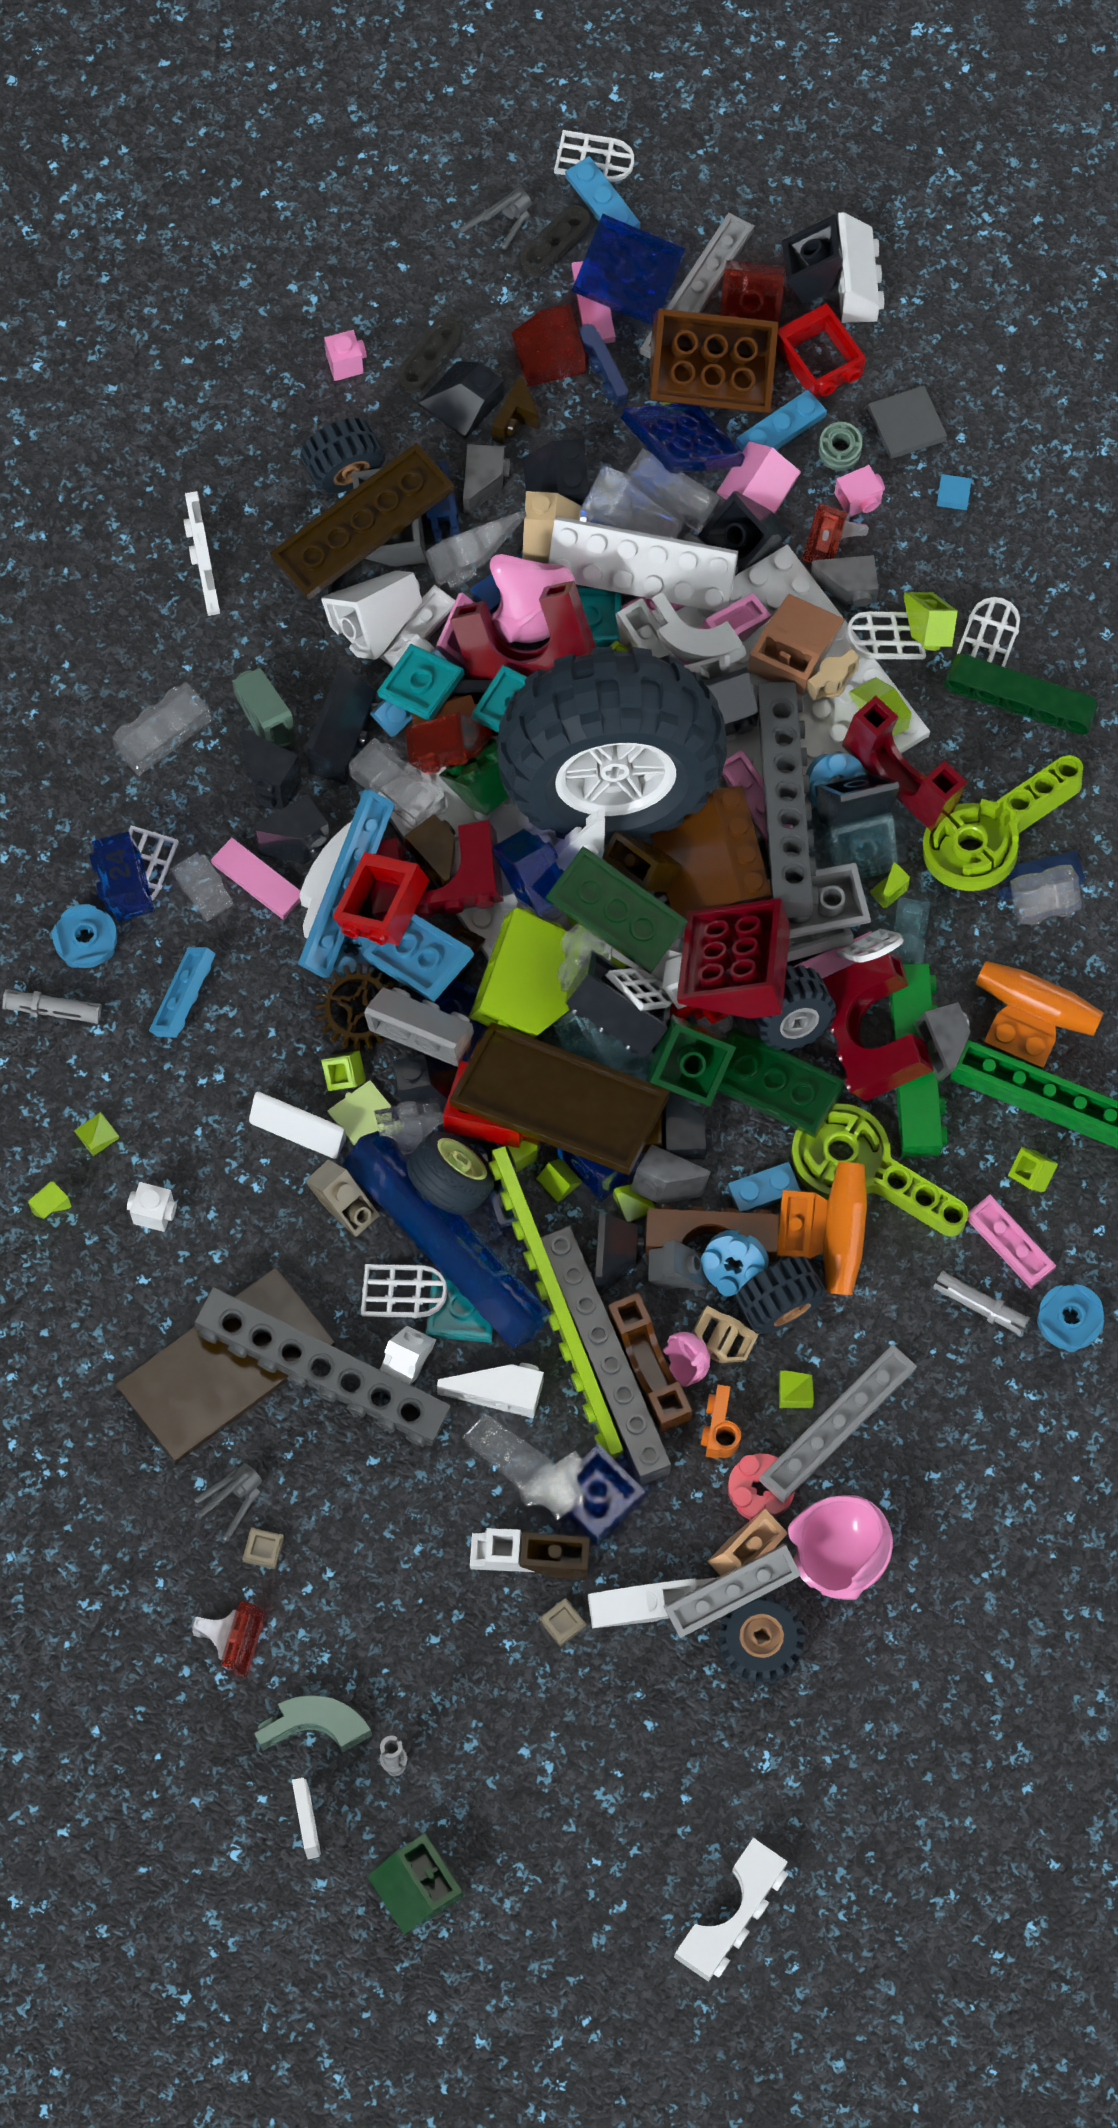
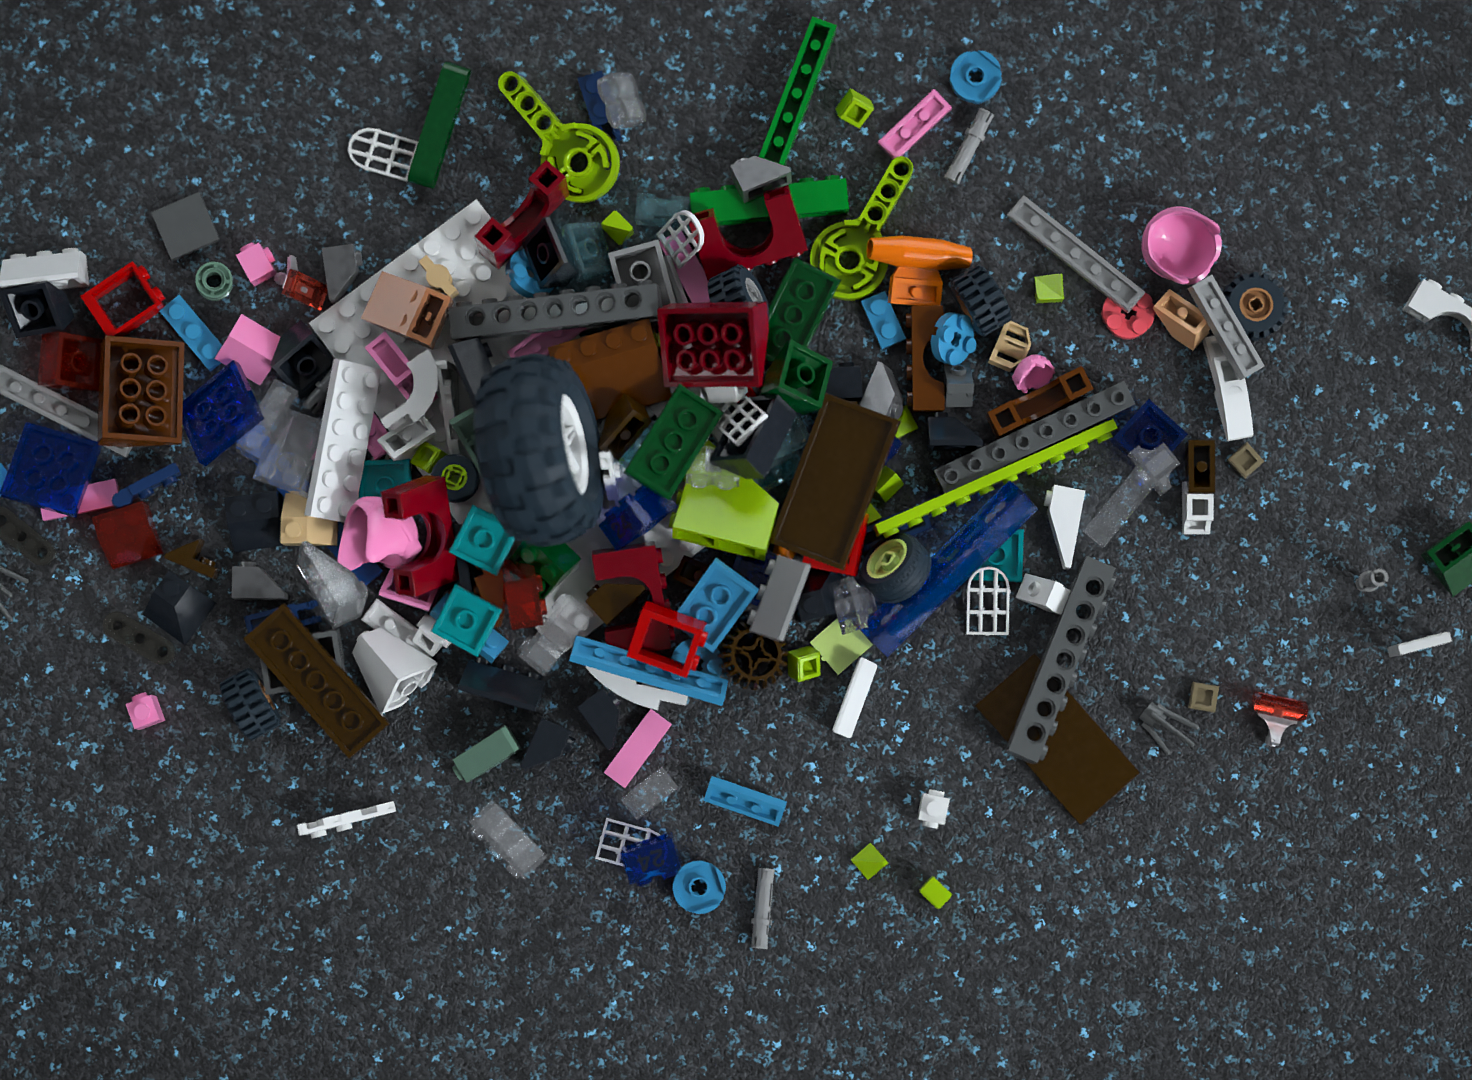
camera: 90 degrees left, 15 degrees up
sand green arch [254,1695,372,1753] -> none
dark tan slope [305,1159,380,1237] -> none
orange plate [701,1385,741,1459] -> none
white window [846,611,926,659] -> none
lime slope [849,677,912,737] -> none
lime slope [904,592,958,651] -> none
dark azure tile [937,474,972,510] -> none
orange plate [976,961,1104,1070] -> none

